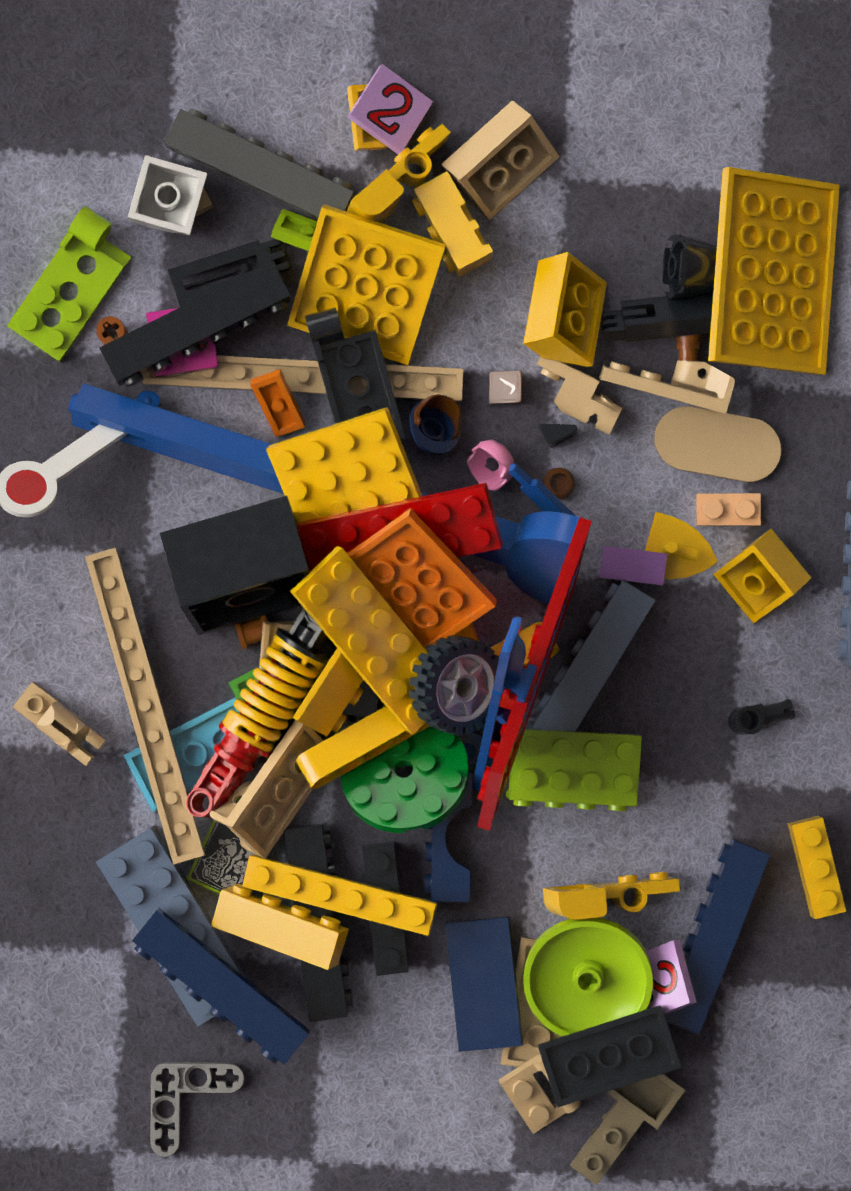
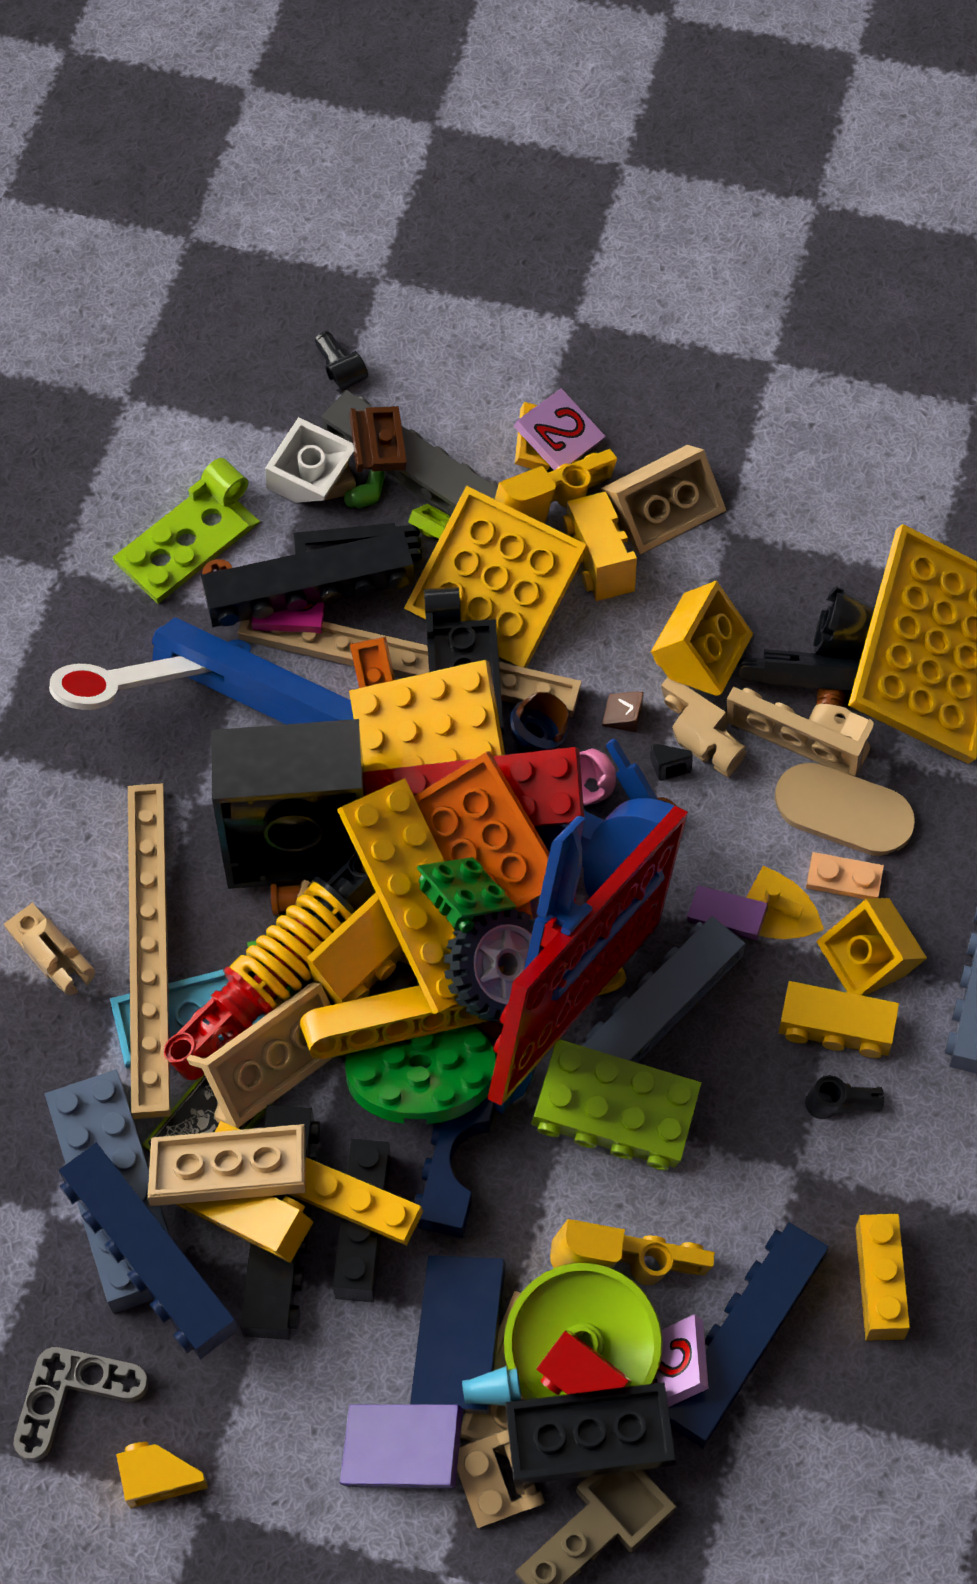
camera: 15 degrees right, 25 degrees down
none -> yellow slope [116,1442,208,1508]
none -> tan plate [148,1124,306,1206]
none -> black pin [315,331,368,392]
none -> tile [340,1404,463,1488]
none -> bright green arm [344,469,385,508]
none -> reddish brown plate [349,406,407,472]
none -> green hinge [417,857,516,933]
none -> medium azure cone [462,1366,522,1406]
none -> red slope [536,1330,633,1396]
none -> yellow brick [778,981,899,1058]

